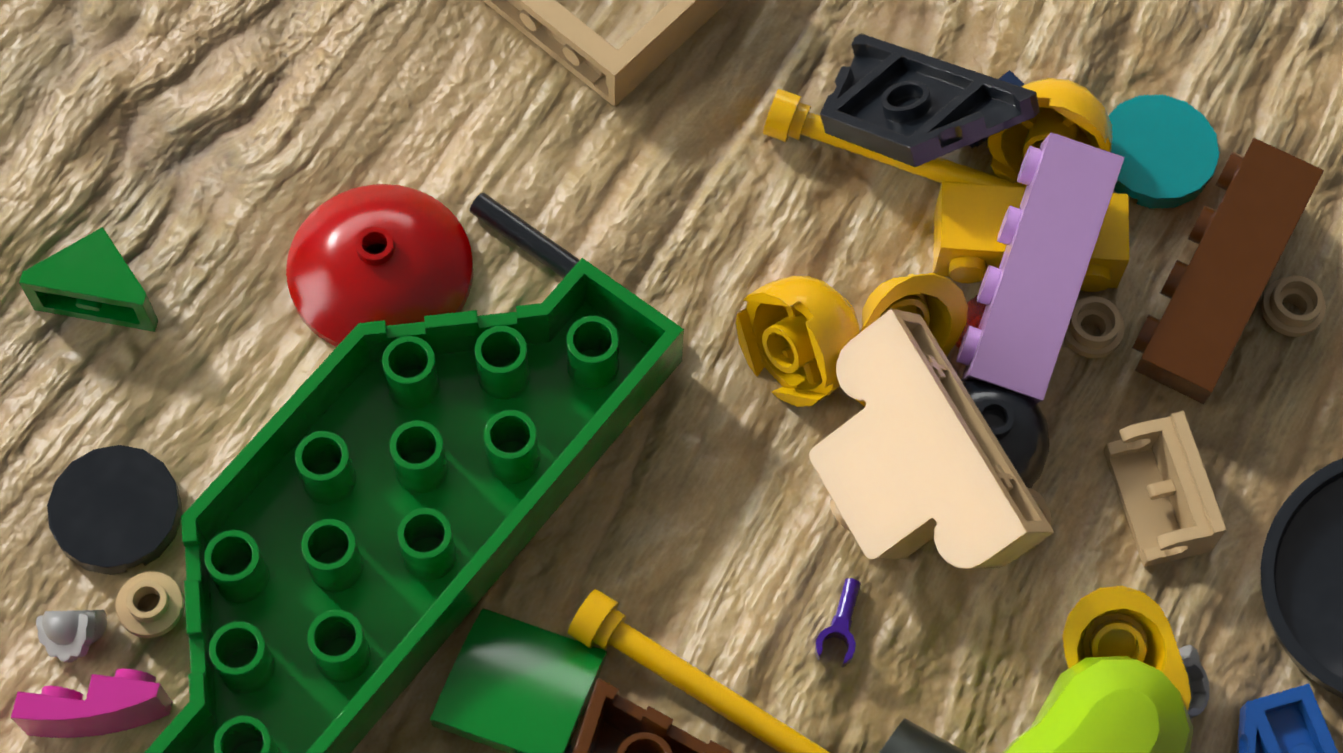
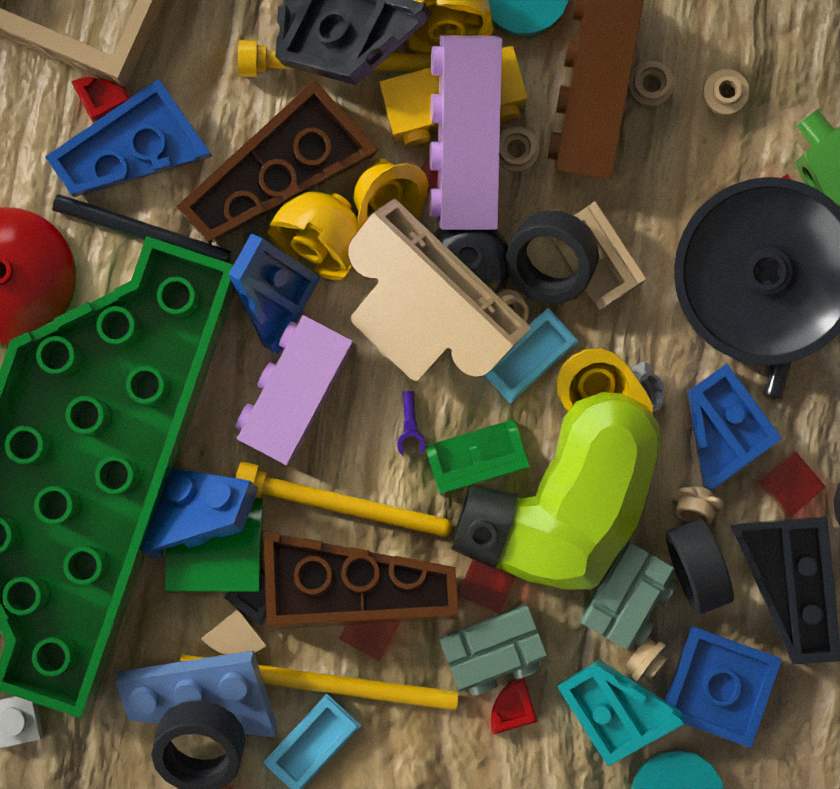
camera: 15 degrees left, 20 degrees up
none -> blue wing [45,79,213,197]
none -> red tile [71,77,131,123]
none -> blue wing [141,469,259,558]
none -> reddish brown wedge [176,80,378,244]
none -> blue wing [228,234,321,354]
none -> lavender brick [235,315,354,466]
none -> green hinge [425,419,530,495]
none -> medium azure tile [484,308,579,404]
none -> black tyre [506,211,599,304]

